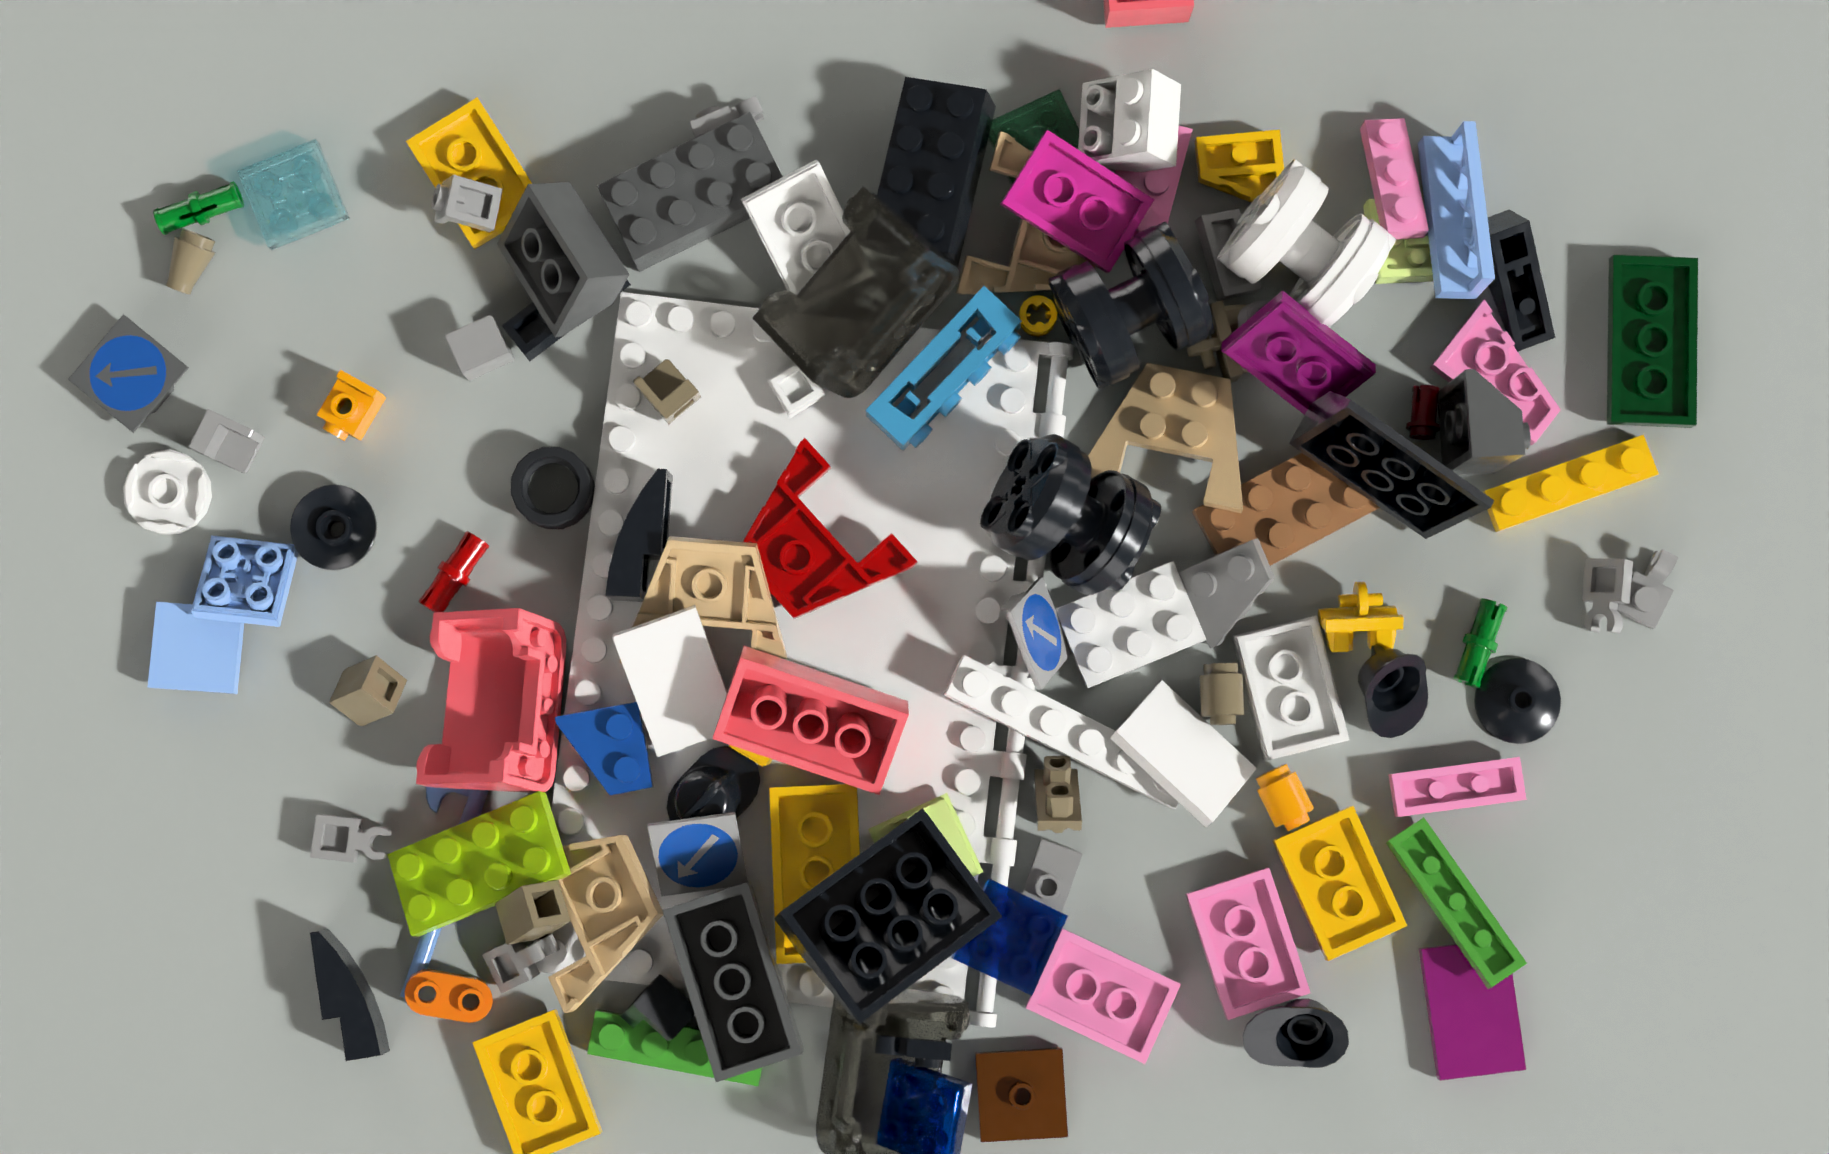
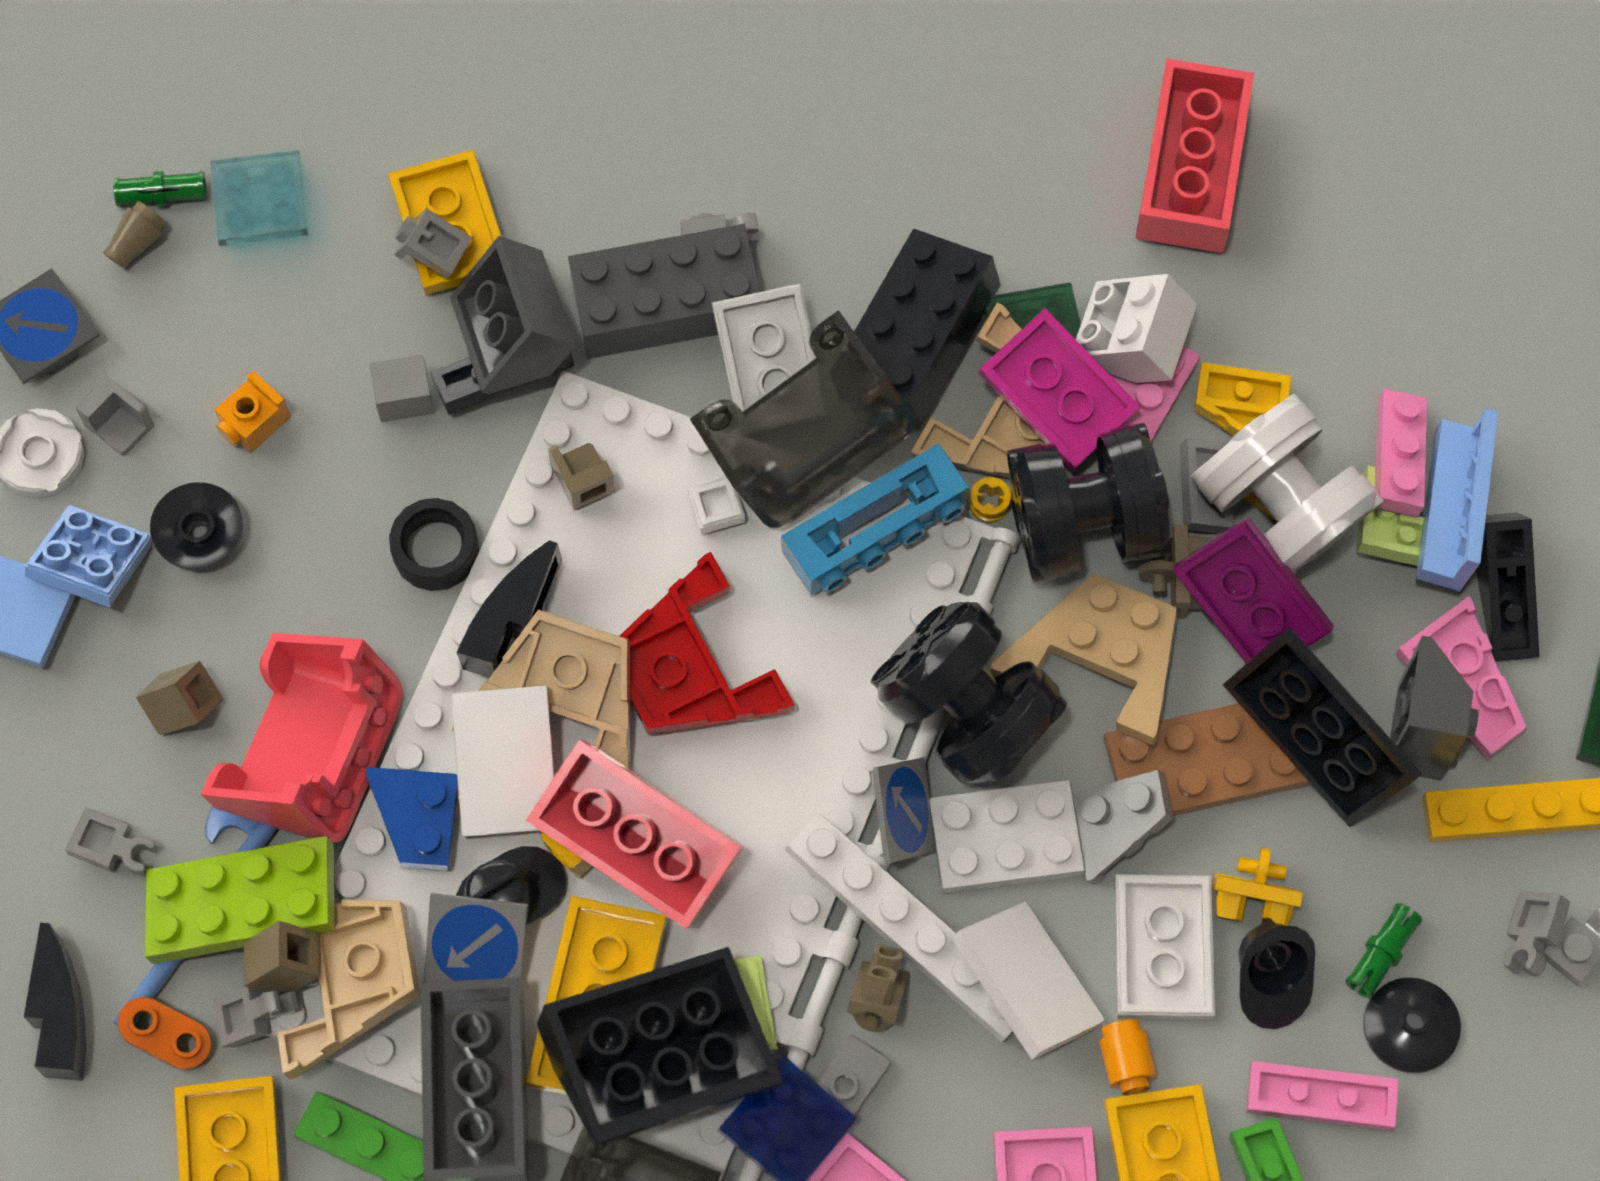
camera: 15 degrees right, 15 degrees down
red pin [418,531,490,613] -> none
black panel [620,974,695,1041] -> none
dark tan brick [1199,663,1244,725] -> none
dark red pin [1406,384,1440,440] -> none

